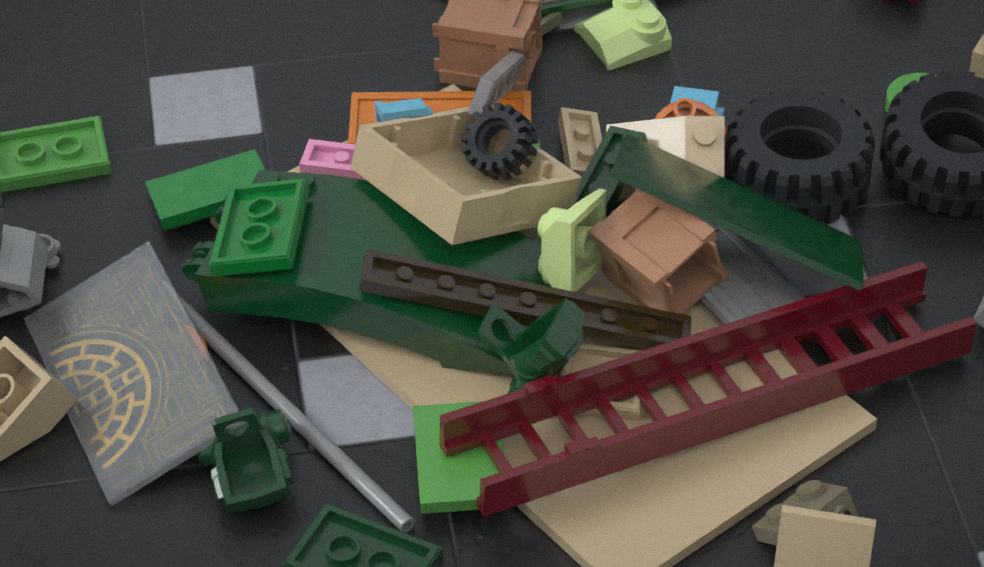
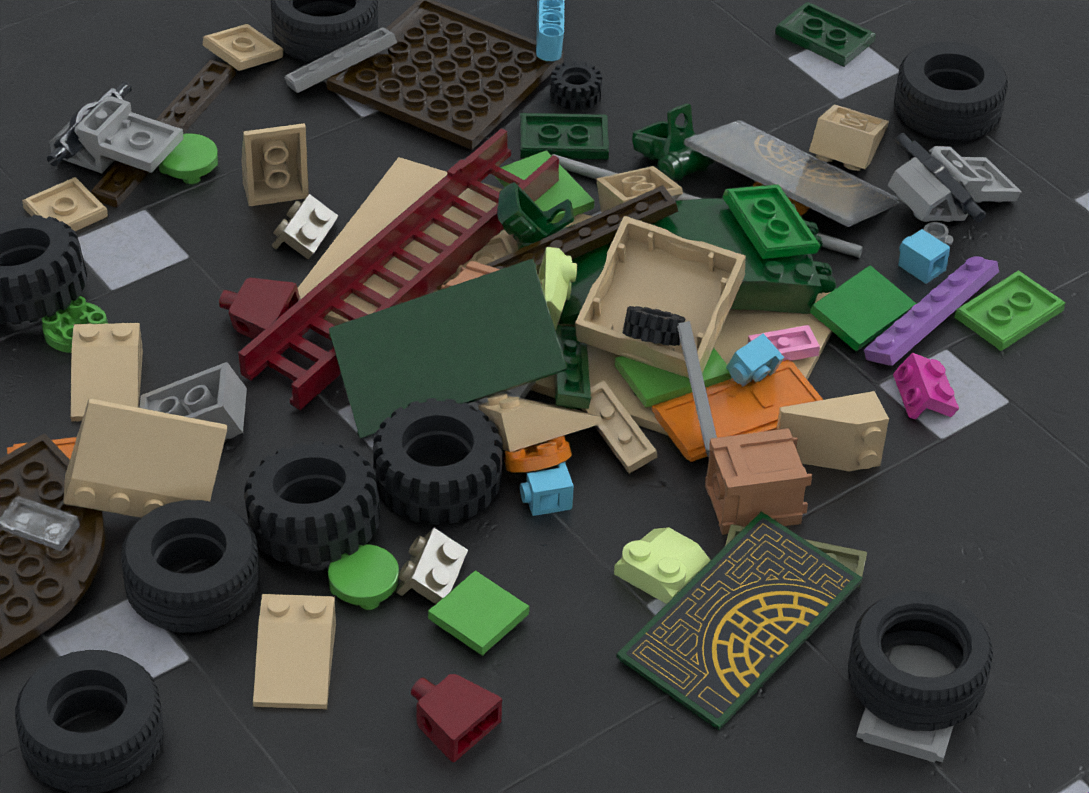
camera: 150 degrees right, 0 degrees up
none -> dark red torso [219,277,301,339]
none -> bracket [396,528,468,604]
none -> bright green tile [428,571,529,655]
none -> tan slope [596,166,683,213]
none -> tan slope [777,391,889,471]
none -> medium lavender plate [864,256,999,366]
none -> dark pink bracket [893,352,959,419]
none -> medium azure brick [898,229,950,284]

